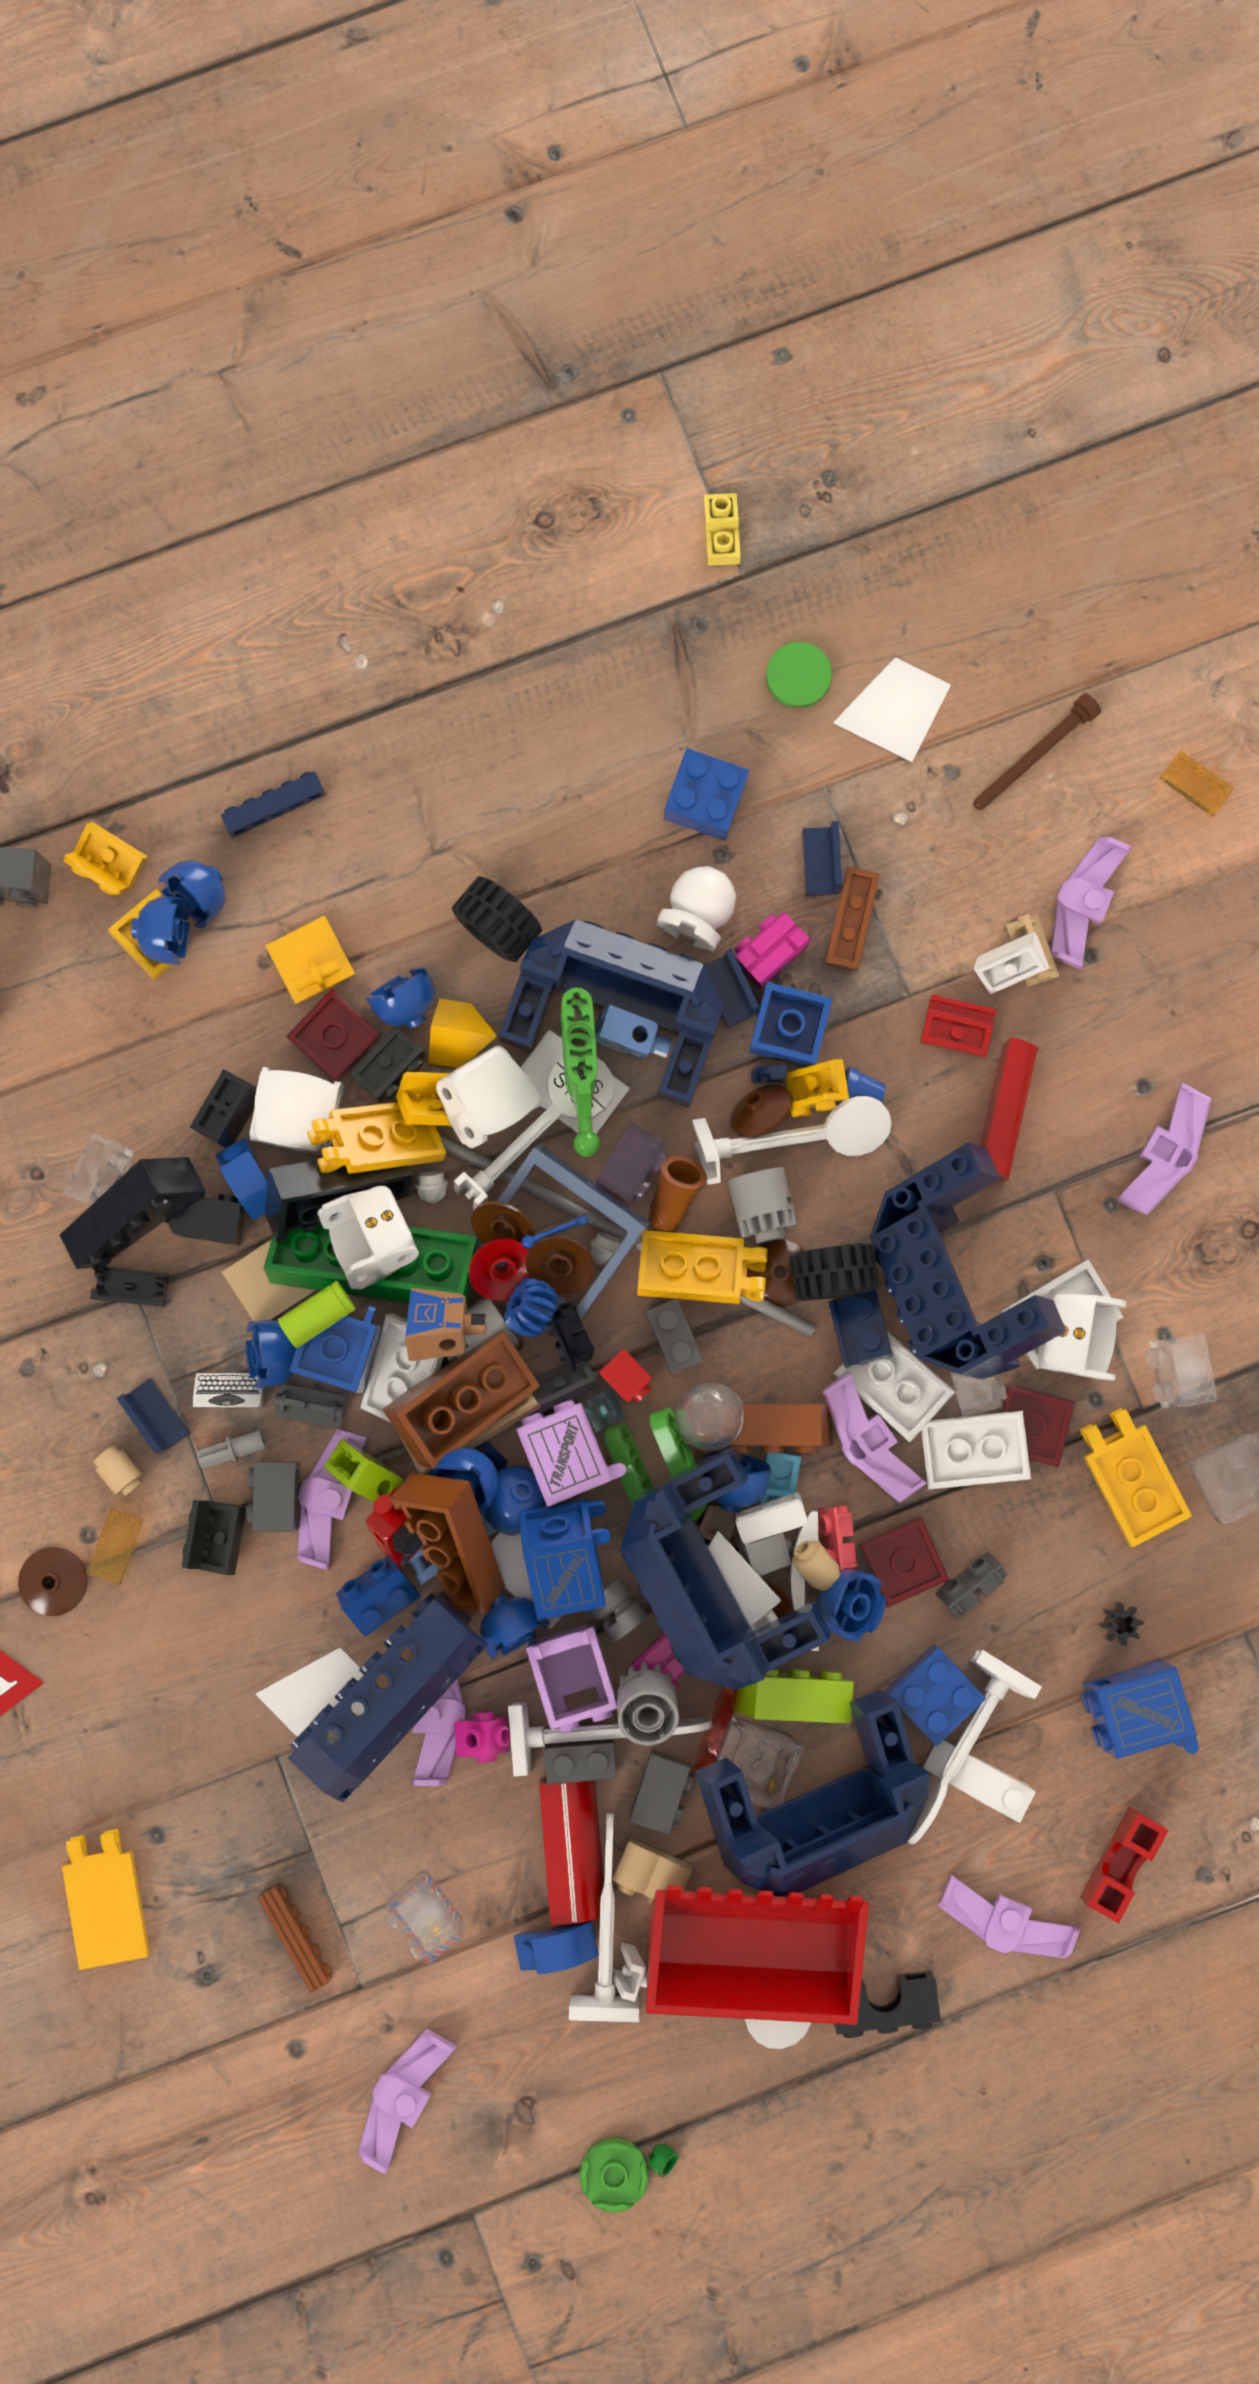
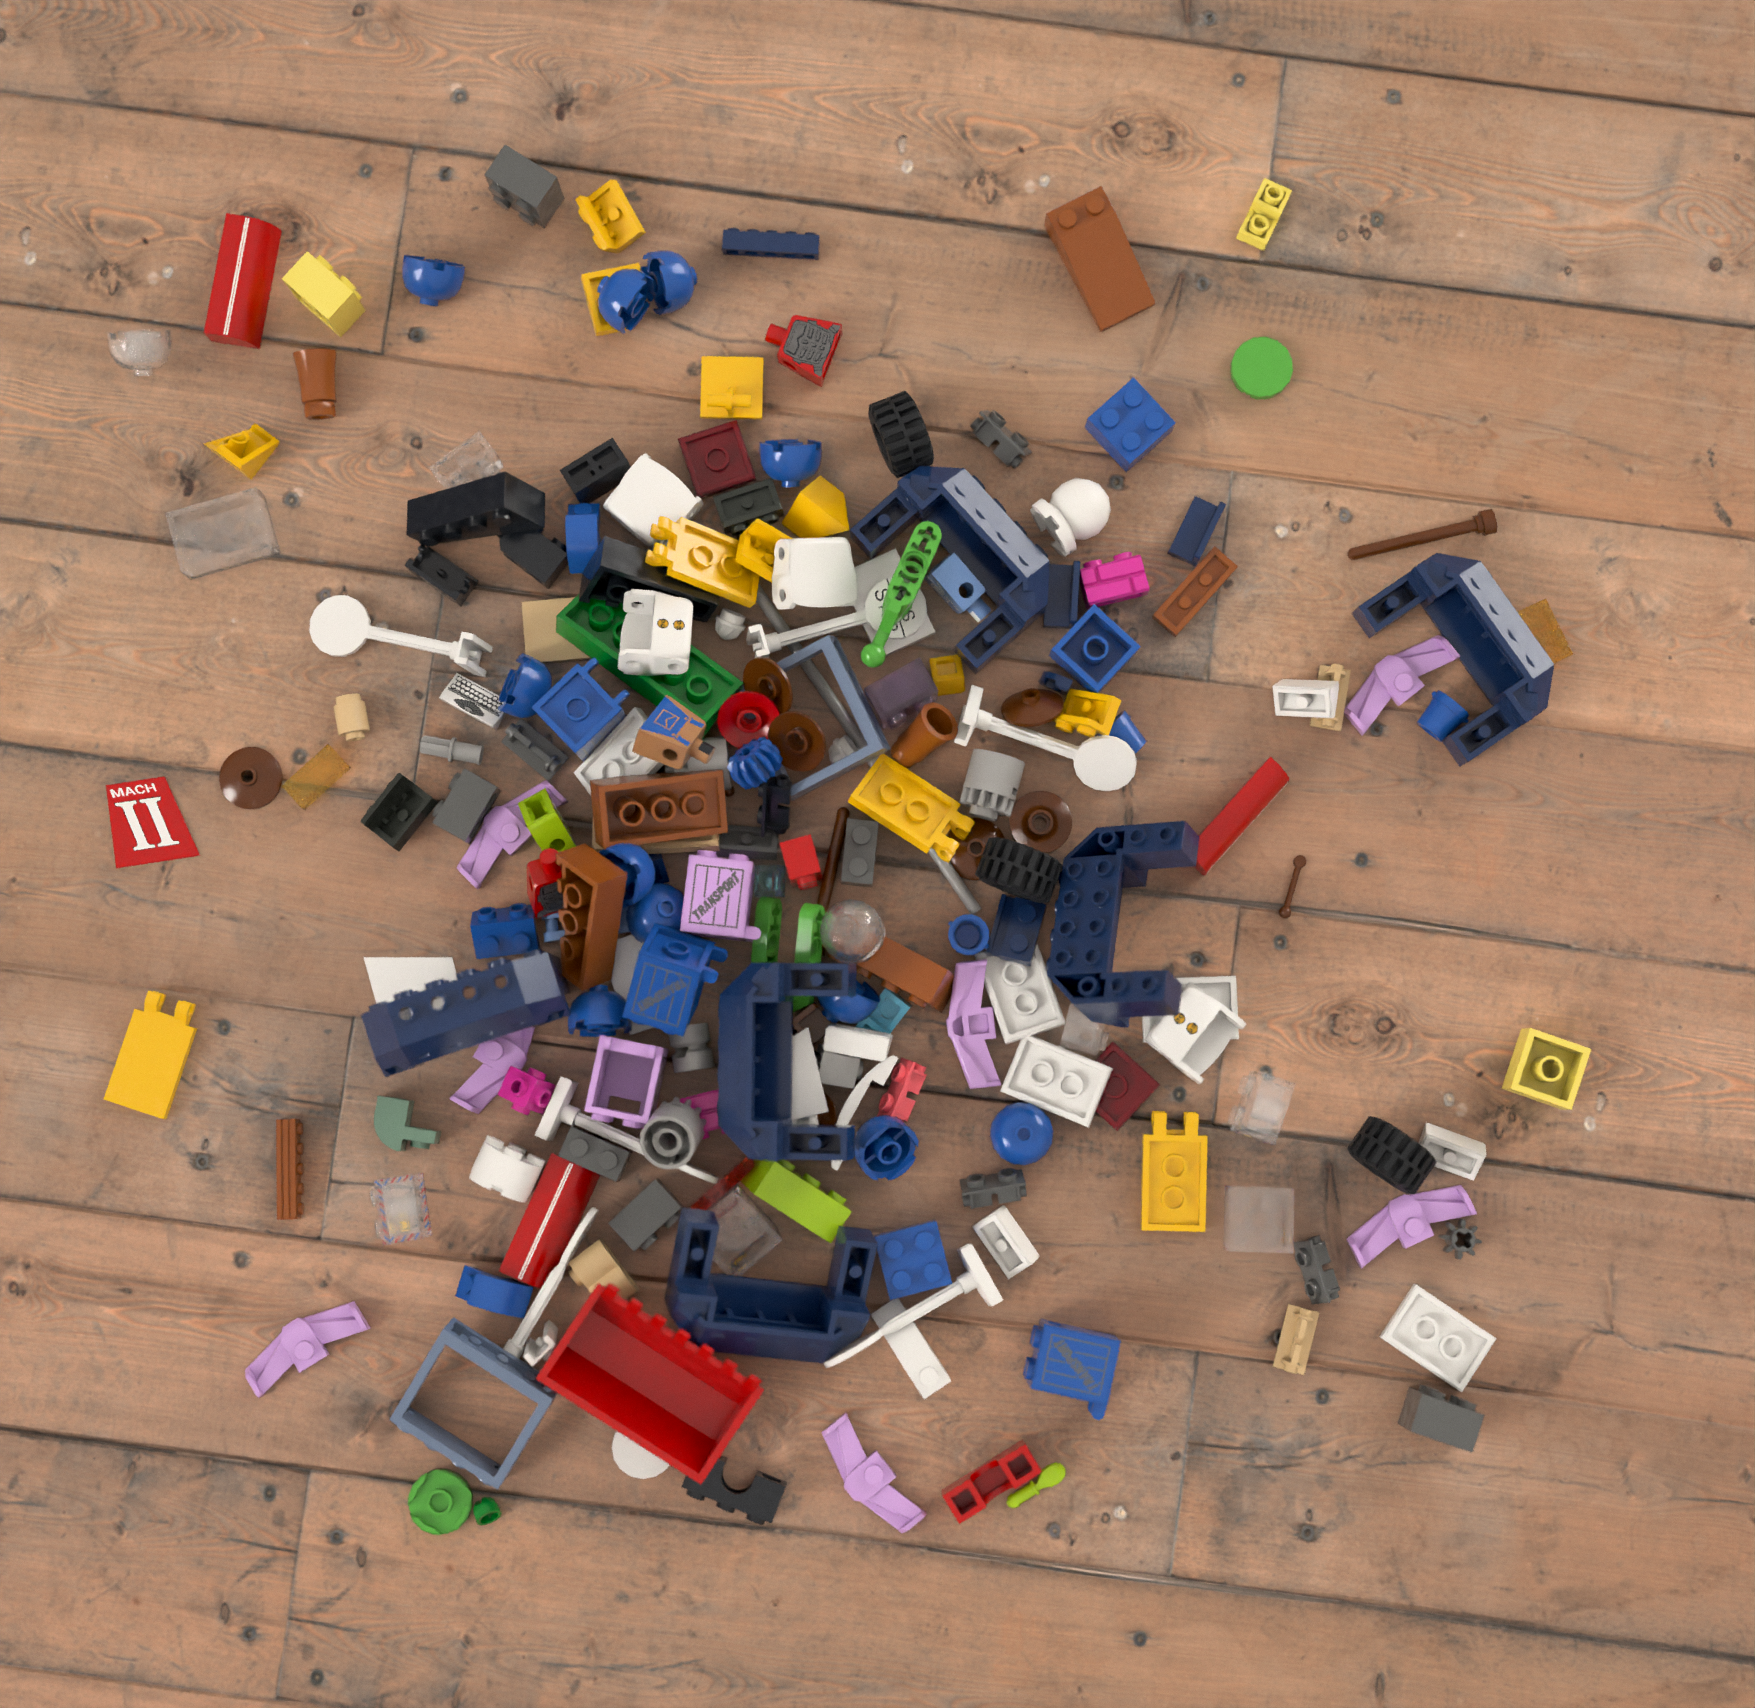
camera: 30 degrees right, 0 degrees up
dark blue panel [117,1378,191,1454] -> none
lime pin [278,1280,356,1349] -> none
blue hinge [522,1215,589,1249] -> none
tan brick [792,1540,840,1591] -> none
white sticker [833,657,951,762] -> none
dark red plate [859,1516,950,1608] -> none
red plate [920,994,997,1058] -> none
black gear [1098,1602,1144,1646] -> none
lavender plate [1116,1082,1212,1215] -> none
none -> white piece [309,595,493,677]
none -> sand green brick [374,1096,441,1152]
none -> sand blue window [389,1317,558,1490]
none -> white brick [469,1135,546,1203]
none -> torso [765,315,842,387]
none -> reddish brown piece [817,807,850,956]
none -> yellow slope [929,655,965,696]
none -> blue piece [948,914,989,955]
none -> dark grey hinge [970,410,1032,469]
none -> white slope [972,1205,1039,1279]
none -> blue cylinder [990,1102,1054,1166]
none -> lime piece [1006,1463,1066,1508]
none -> reddish brown dish [1009,791,1072,853]
none -> dark orange slope [1044,186,1156,332]
none -> reddish brown hinge [1279,855,1306,919]
none -> dark blue wedge [1351,553,1554,766]
none -> blue piece [1417,690,1469,742]

